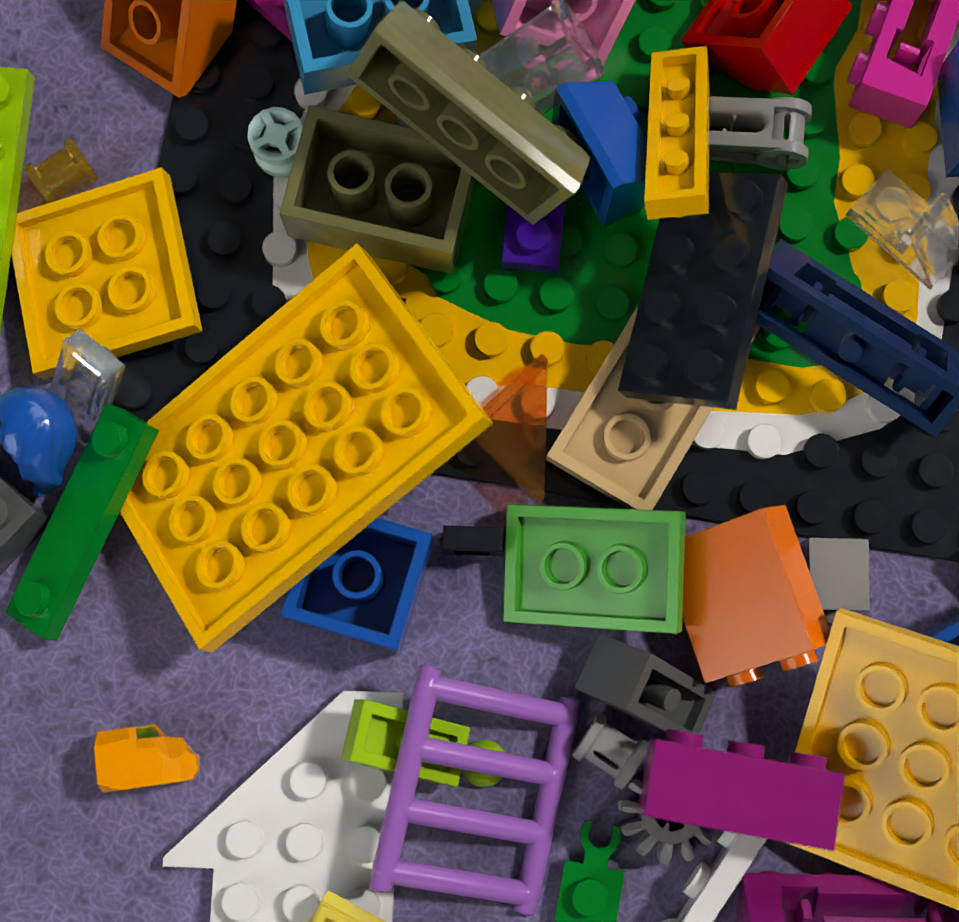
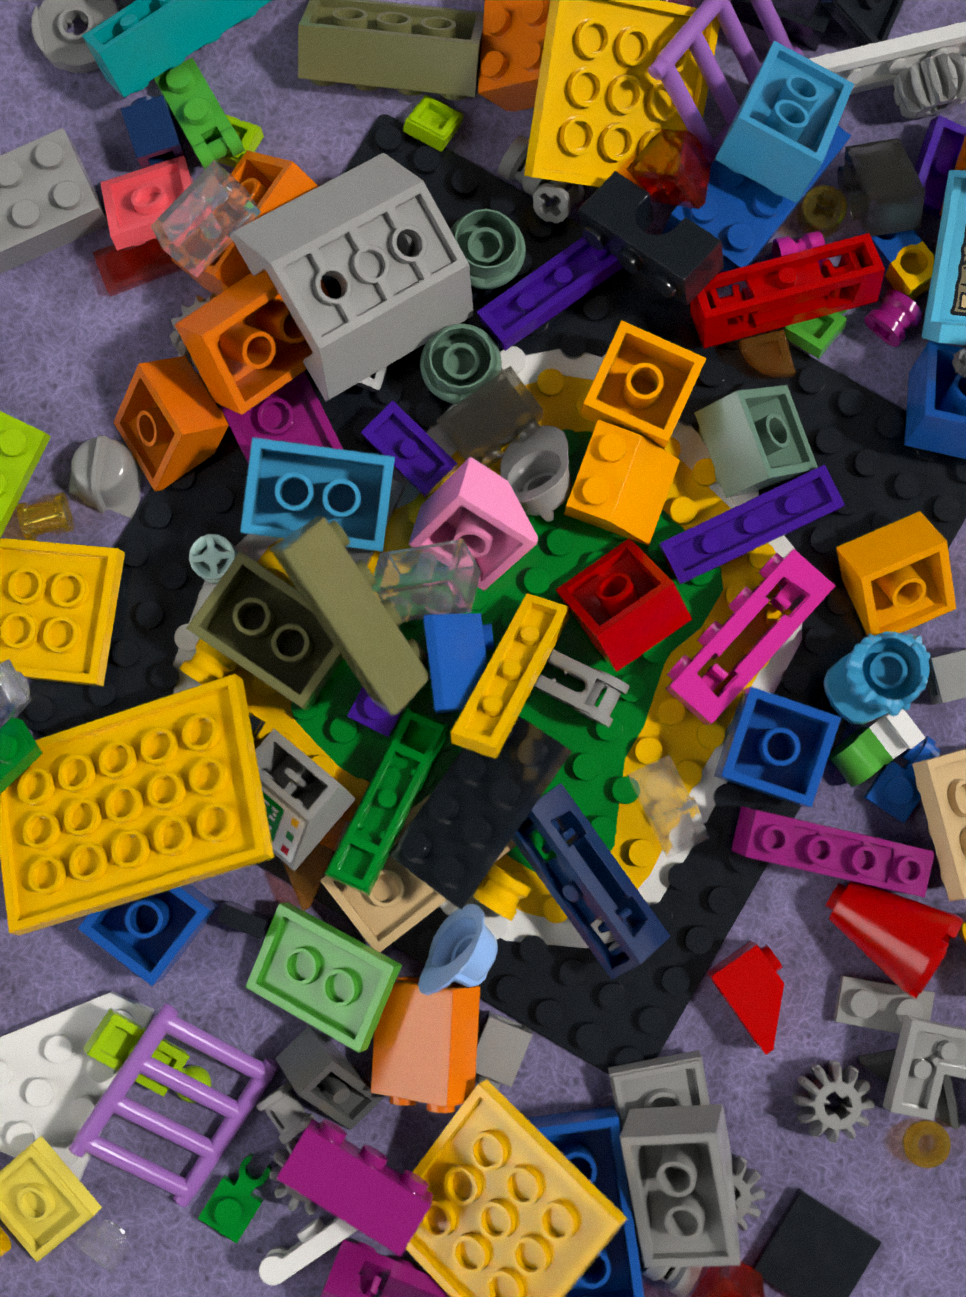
camera: 25 degrees right, 5 degrees up
none -> light grey piece [69,435,143,518]
none -> yellow wheel [179,639,238,685]
none -> light grey slope [255,729,356,871]
none -> green plate [325,708,450,896]
none -> light blue piece [418,903,498,995]
none -> yellow wheel [473,865,531,921]

